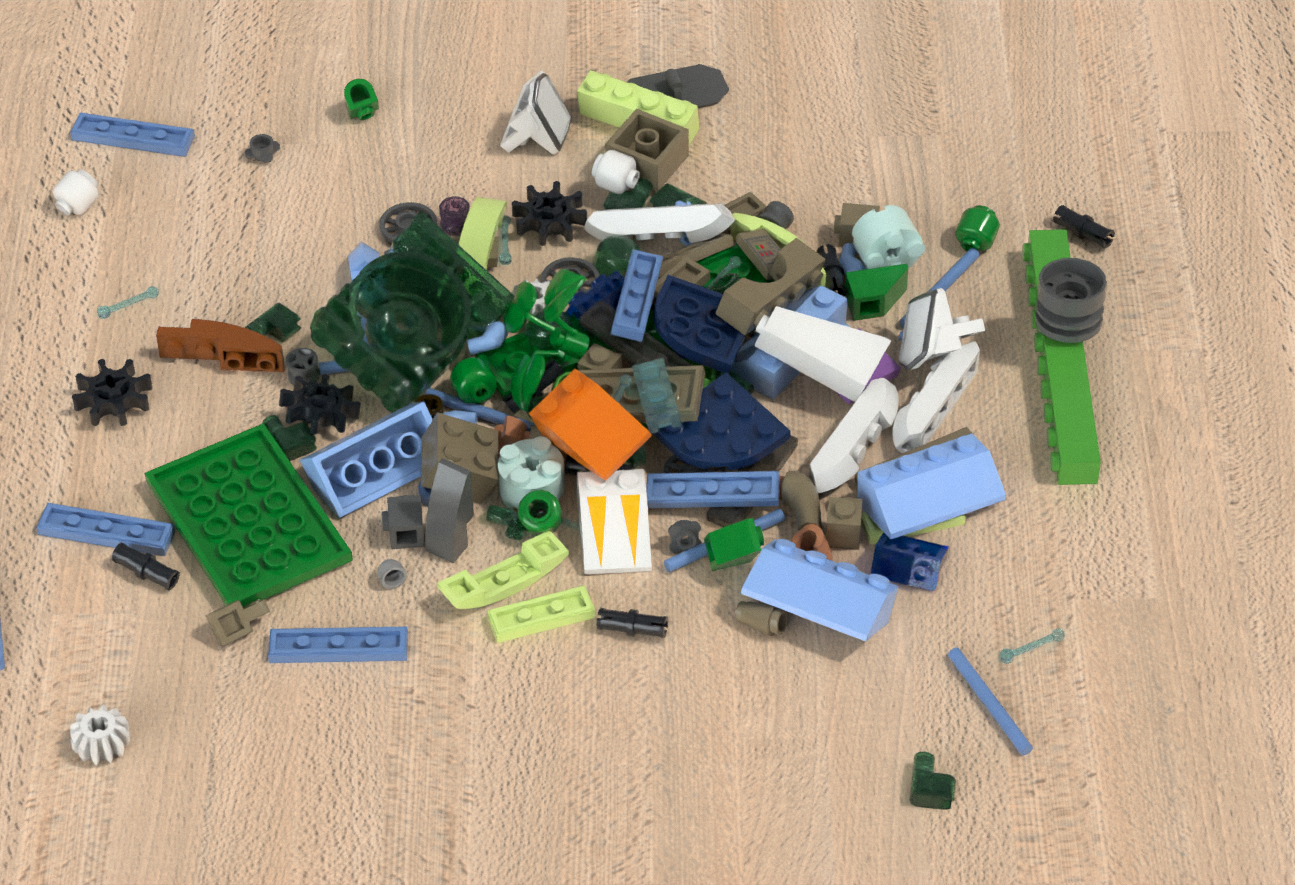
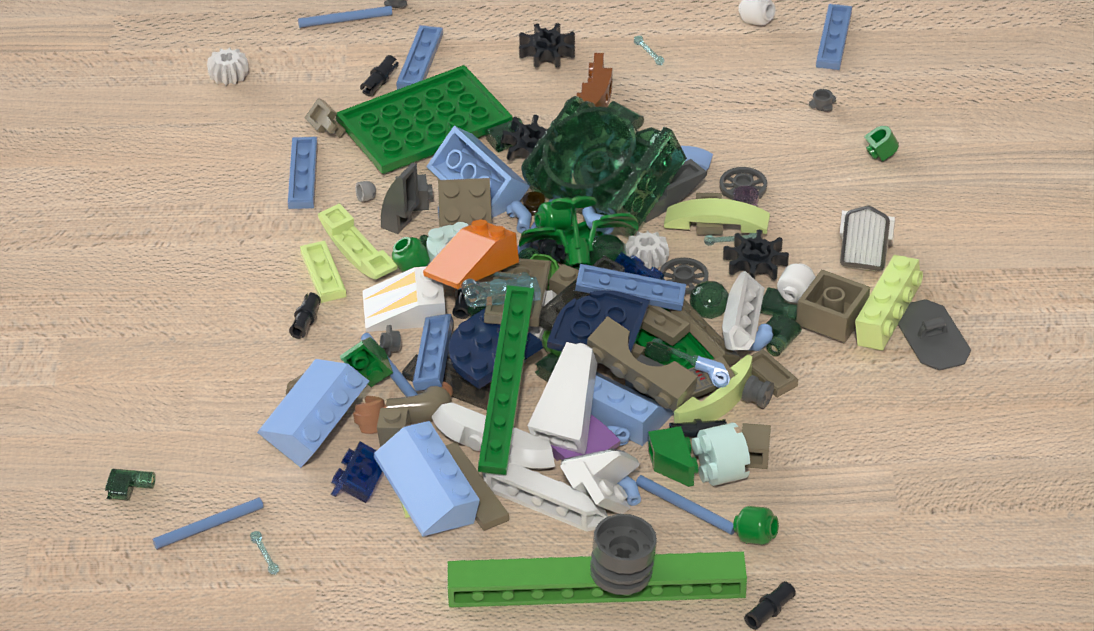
camera: 90 degrees right, 5 degrees down
none -> green plate [478,285,534,475]
none -> light blue arm [694,356,730,388]

